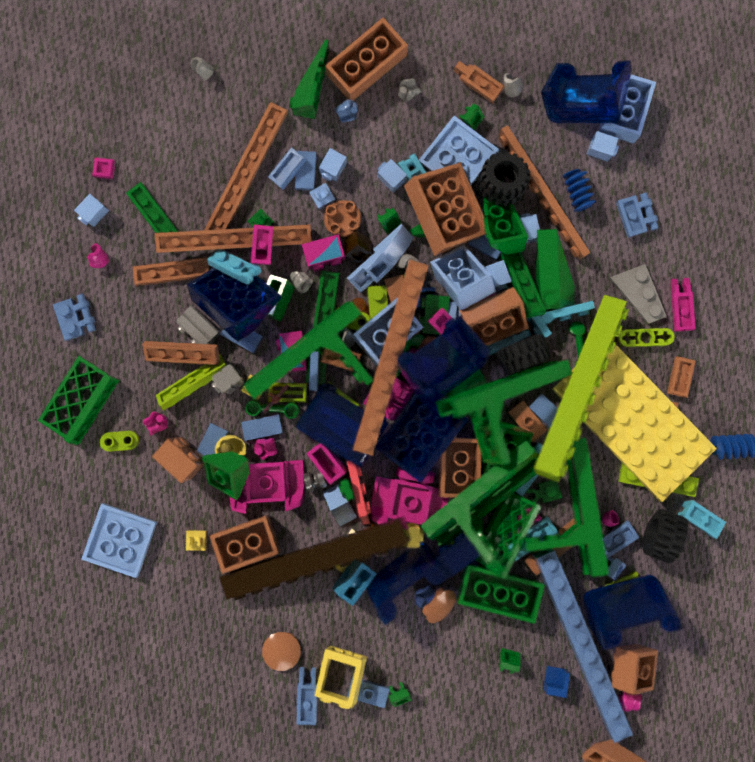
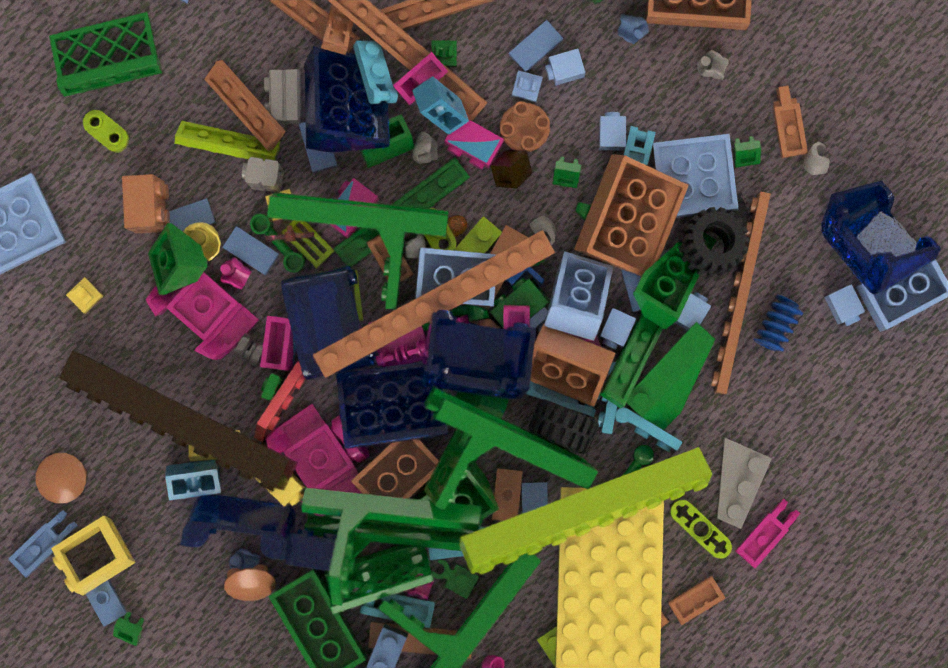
camera: 50 degrees right, 0 degrees up
dark pink arm [142,411,168,436] -> none
nougat brick [210,514,281,574] -> none
medium blue tile [268,147,307,190] -> none
medium blue tile [309,352,320,392] -> none
light blue slope [323,483,357,526] -> none
light blue slope [347,224,413,293] -> none
medium blue plate [616,192,659,238] -> none
none -> nougat plate [321,5,353,55]
none -> dark azure brick [412,76,469,135]

